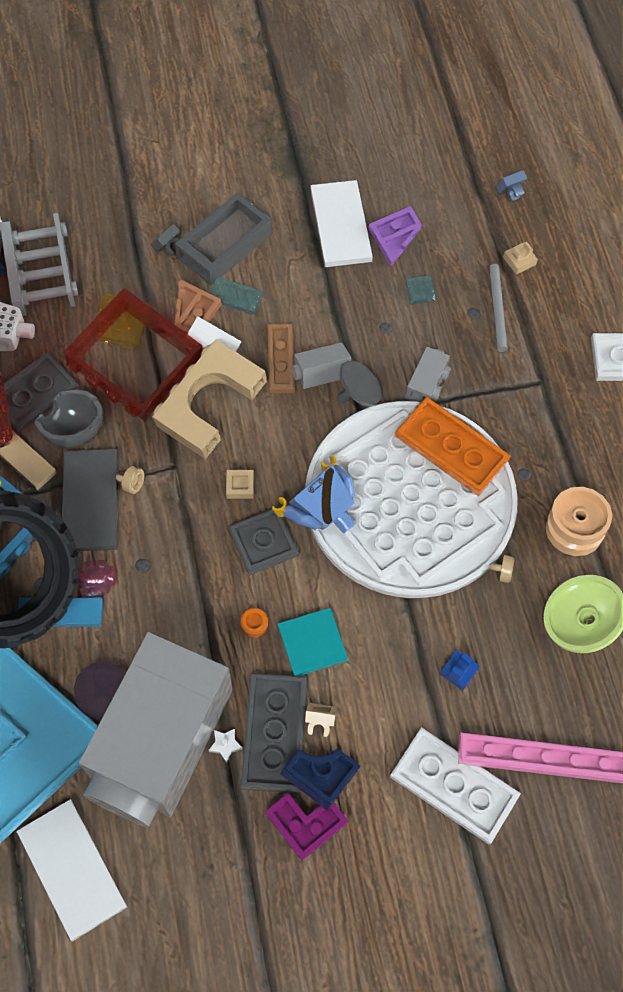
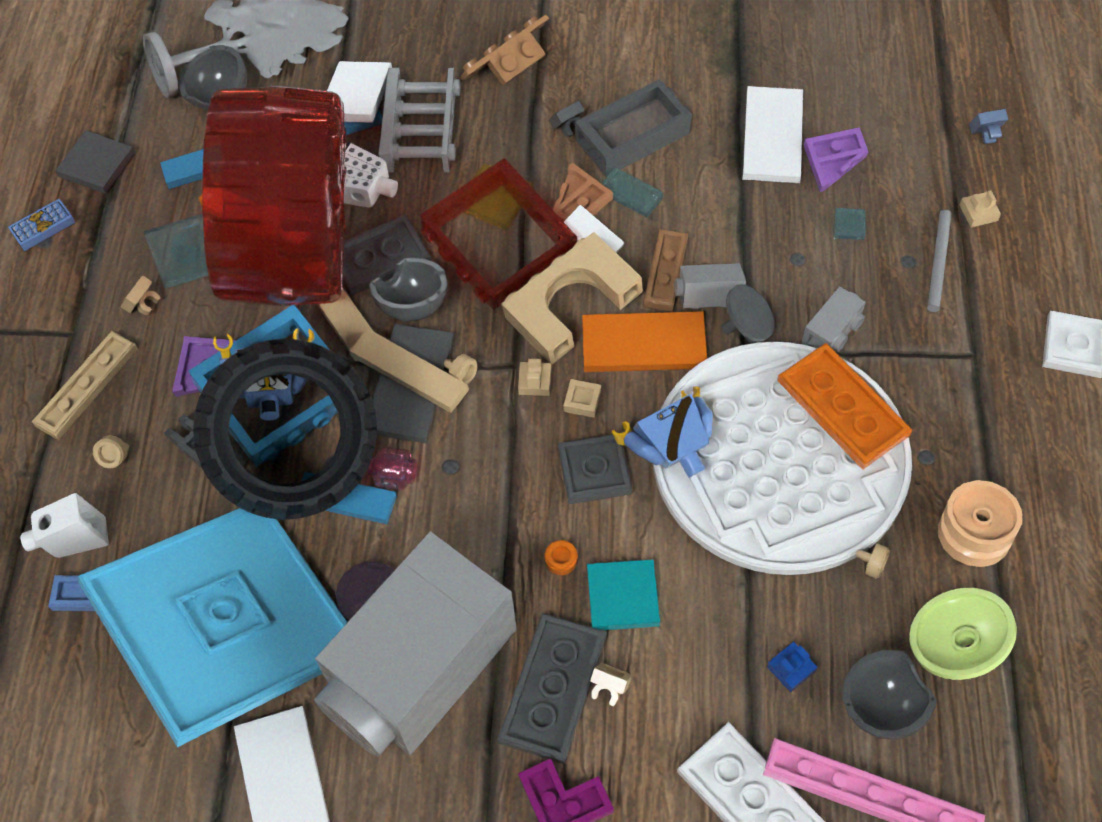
camera: 20 degrees right, 5 degrees down
white piece [209,729,243,763] -> none
dark blue tile [280,748,361,811] -> none
none -> tan tile [349,329,469,413]
none -> medium nougat bracket [459,15,549,86]
none -> tan tile [518,359,551,396]
none -> orange tile [582,311,707,372]
none -> dark grey cylinder [843,650,937,740]

